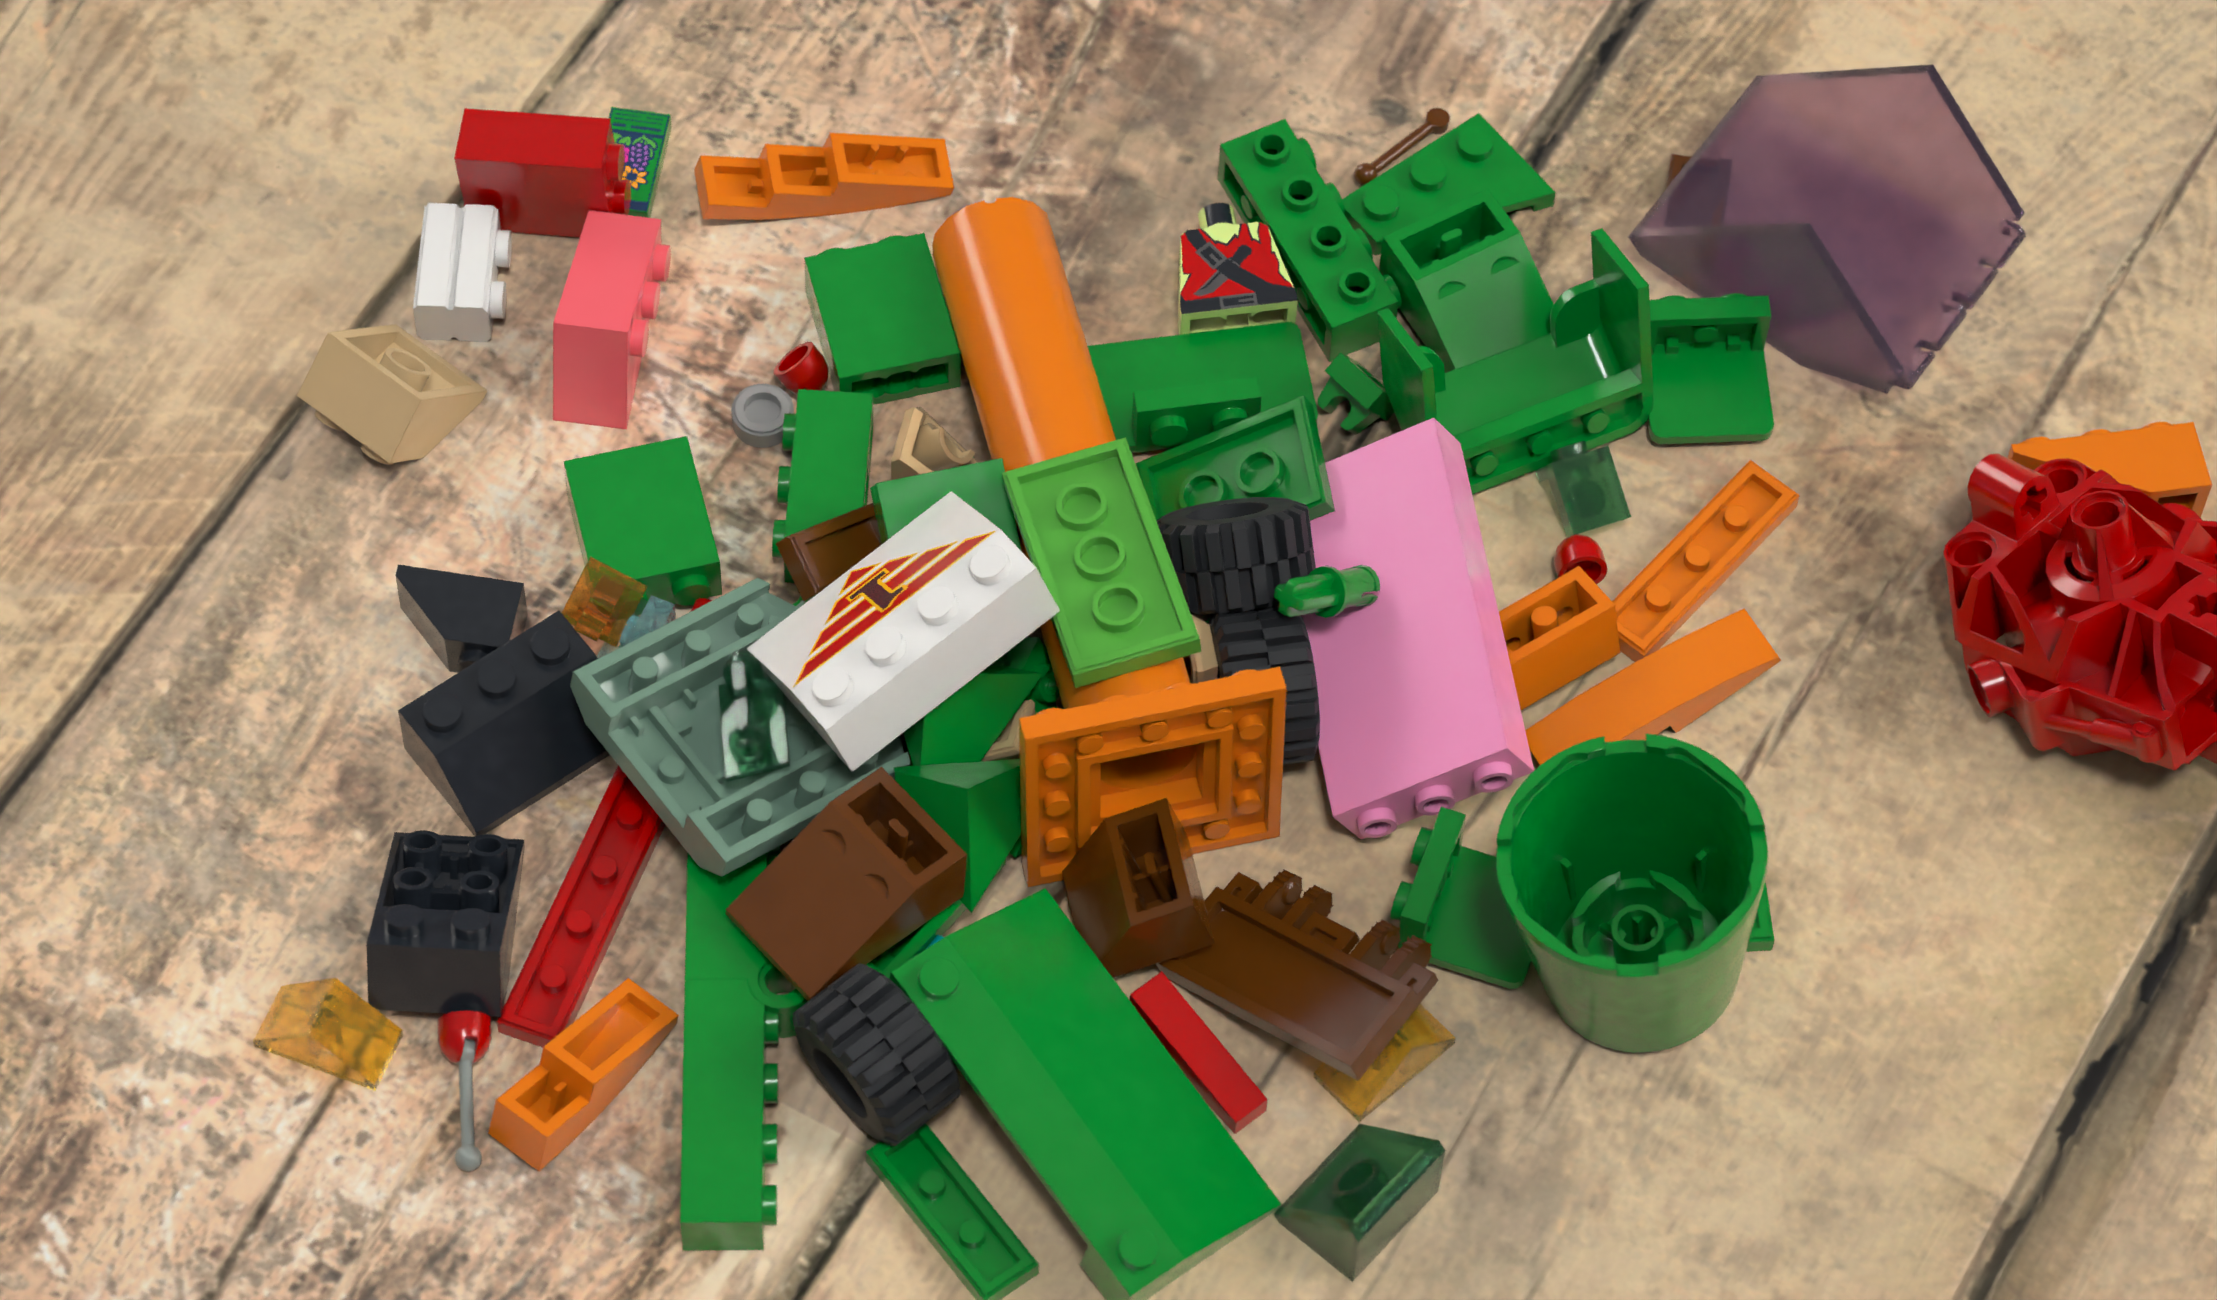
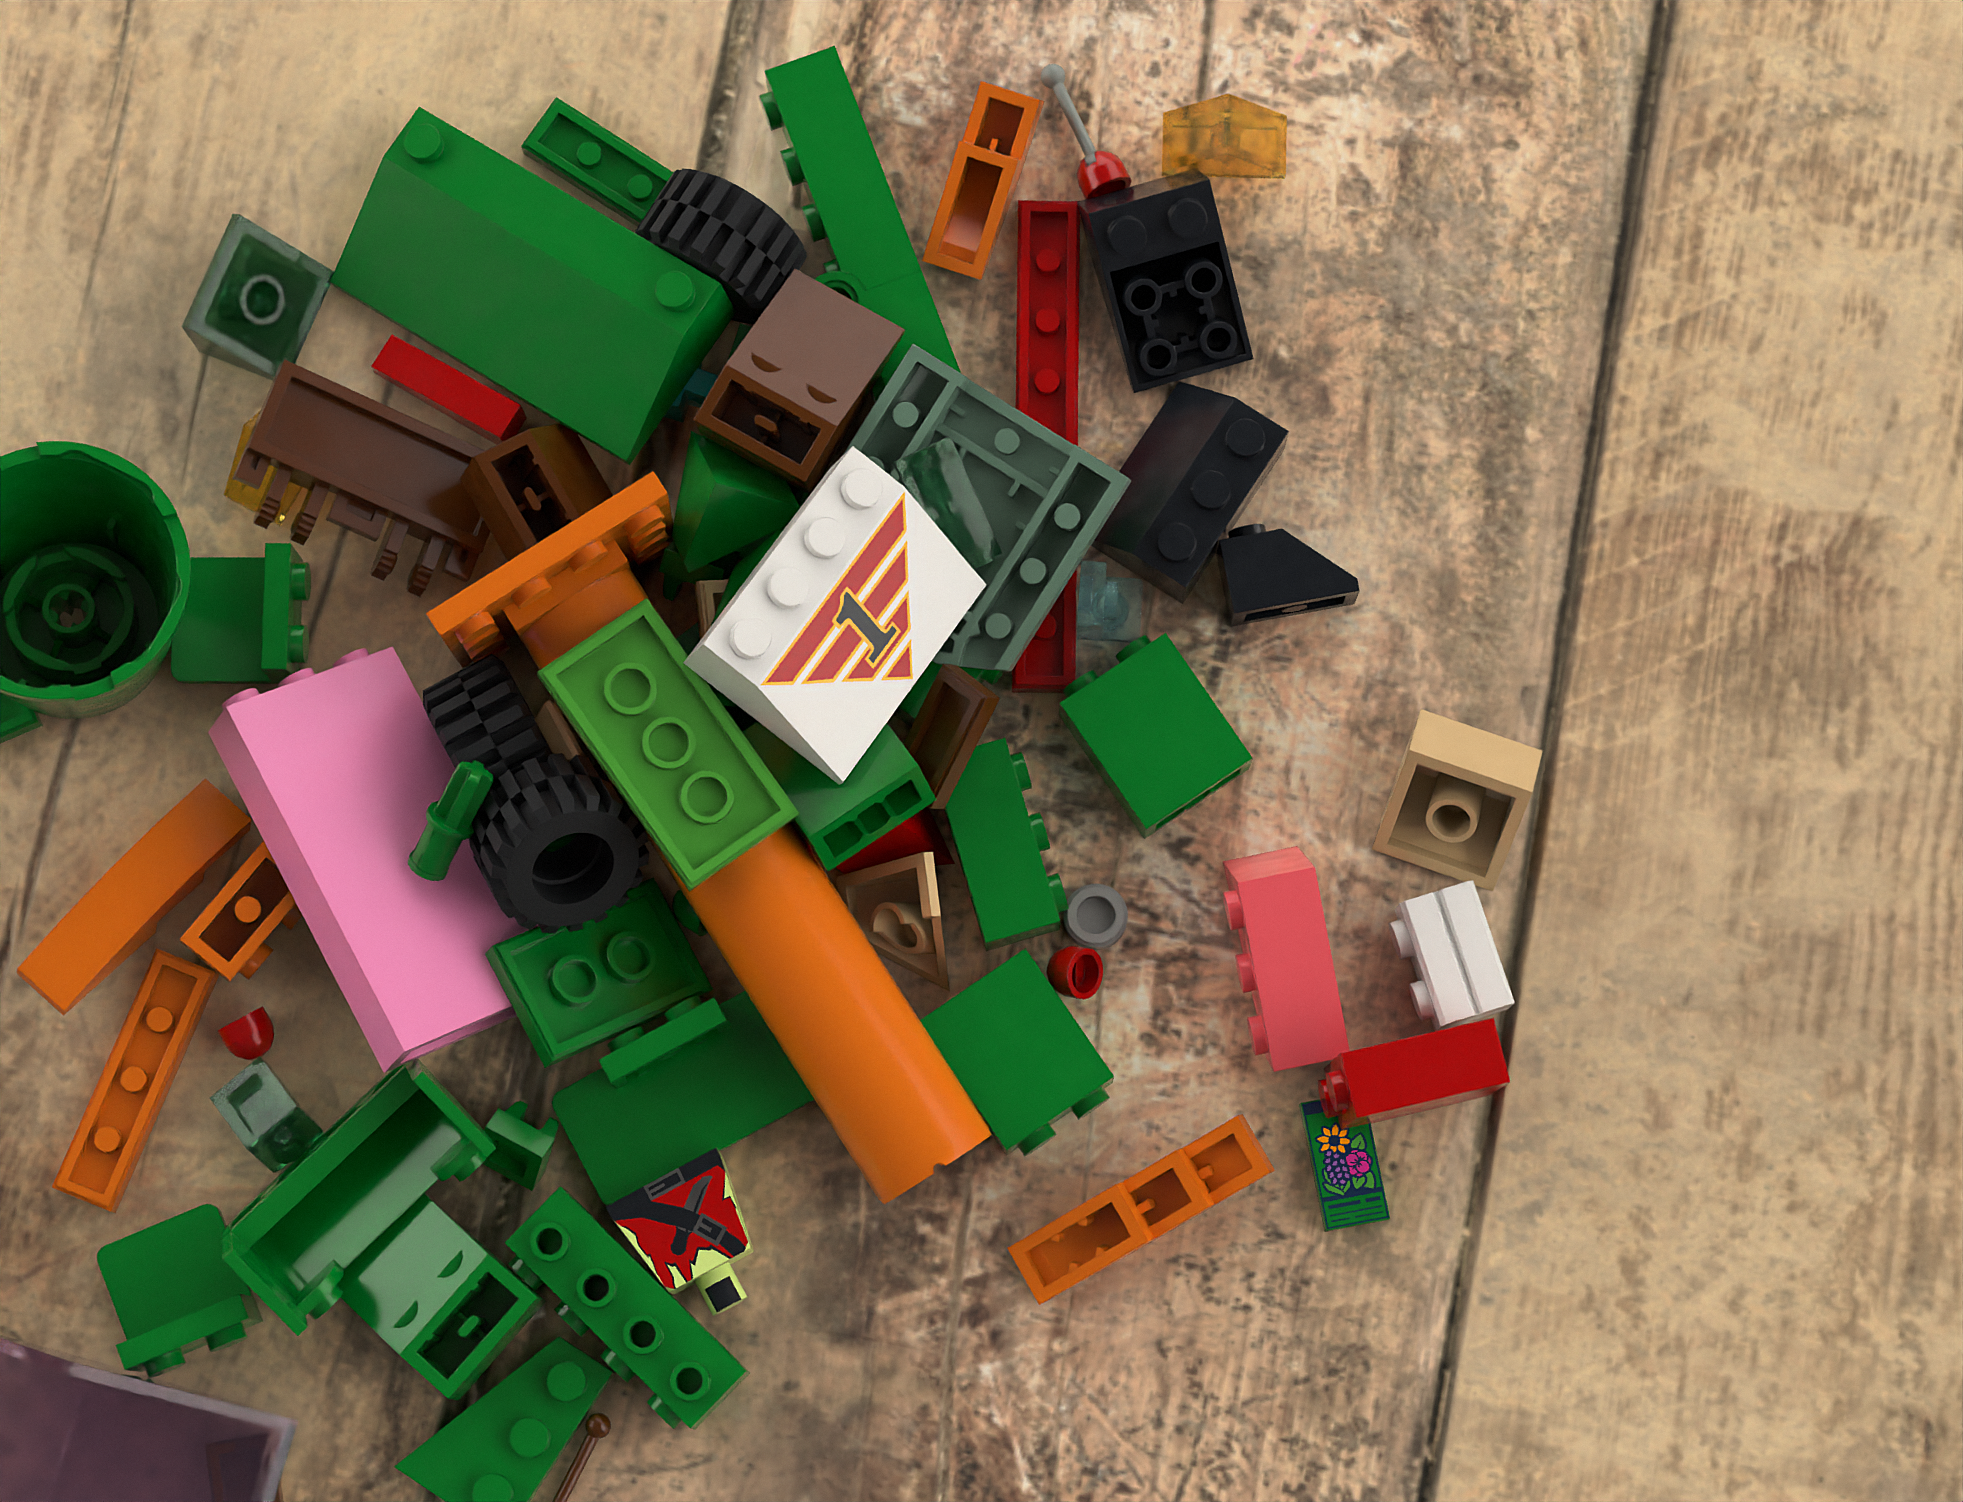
camera: 165 degrees right, 20 degrees up
clear orange tile [561,557,648,647] -> none

